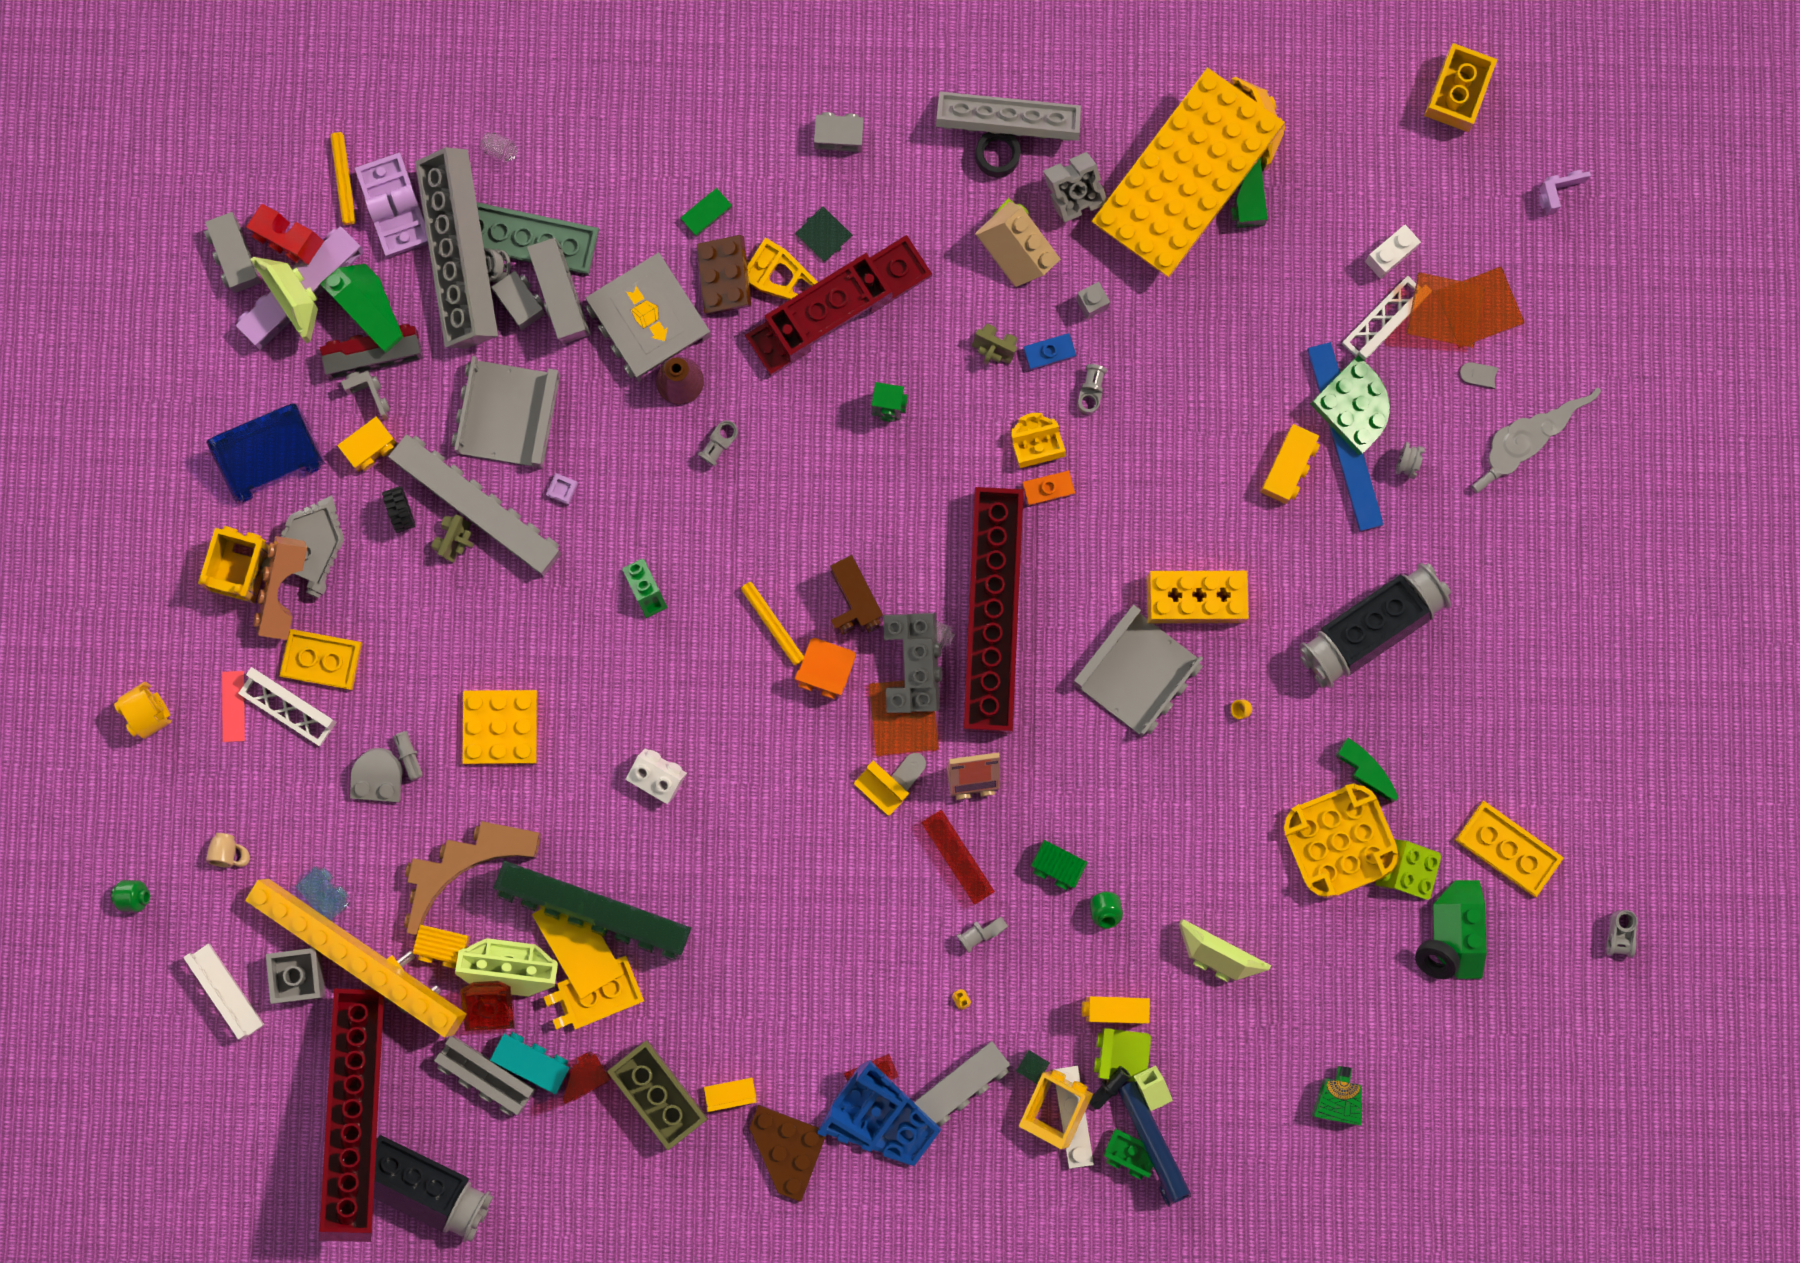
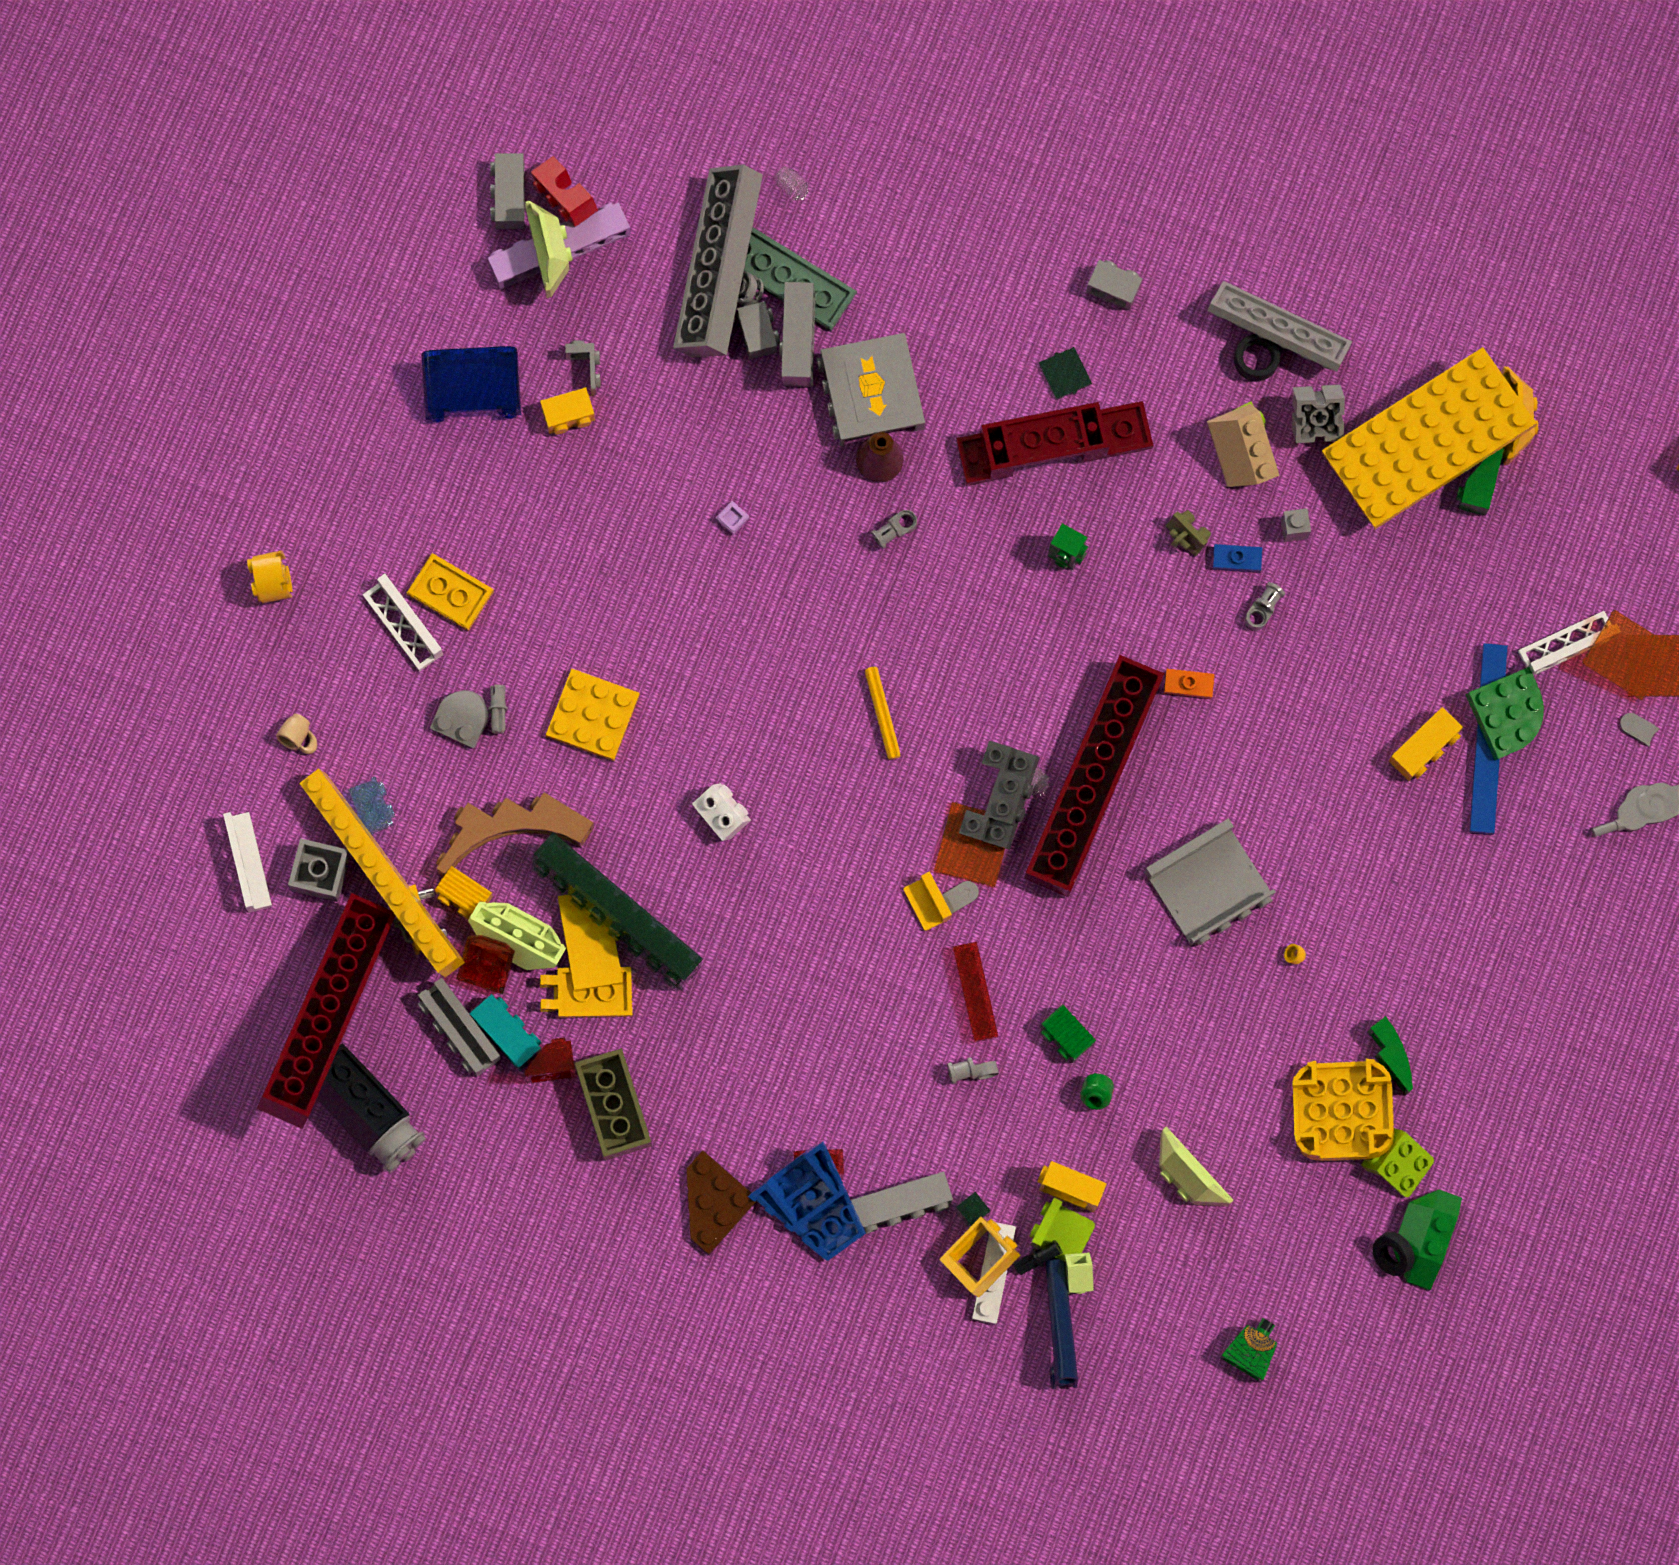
camera: 20 degrees right, 5 degrees down
green head [111,880,150,913] -> none
yellow container [198,526,269,604] -> none
coral sticker [222,671,245,742] -> none
nougat arch [253,536,307,640] -> none
light grey shield [261,495,344,599] -> none
green wedge [320,264,404,353] -> none
dark grey piece [320,324,424,380] -> none
yellow axle [330,132,356,225] -> none
lavender plate [355,152,428,258] -> none
black tyre [382,486,416,533] -> none
light grey brick [388,434,561,577] -> none
olive hips [431,514,474,563] -> none
light grey panel [452,356,560,468] -> none
green bracket [622,559,668,618] -> none
green tile [680,188,732,237] -> none
reddish brown plate [697,235,752,315] -> none
yellow panel [704,1077,757,1112] -> none
yellow plate [747,237,818,300] -> none
orange bracket [795,638,856,700] -> none
reddish brown brick [830,555,883,636] -> none
slope [947,752,1000,800] -> none
yellow rock [952,989,971,1010] -> none
yellow slope [1012,413,1066,468] -> none
green bracket [1103,1128,1153,1180] -> none
yellow brick [1146,571,1249,624] -> none
black brick [1300,563,1451,688] -> none
white brick [1365,225,1421,279] -> none
light grey wheel [1395,442,1425,479] -> none
yellow tile [1454,800,1564,898] -> none
light grey piece [1606,910,1638,958] -> none

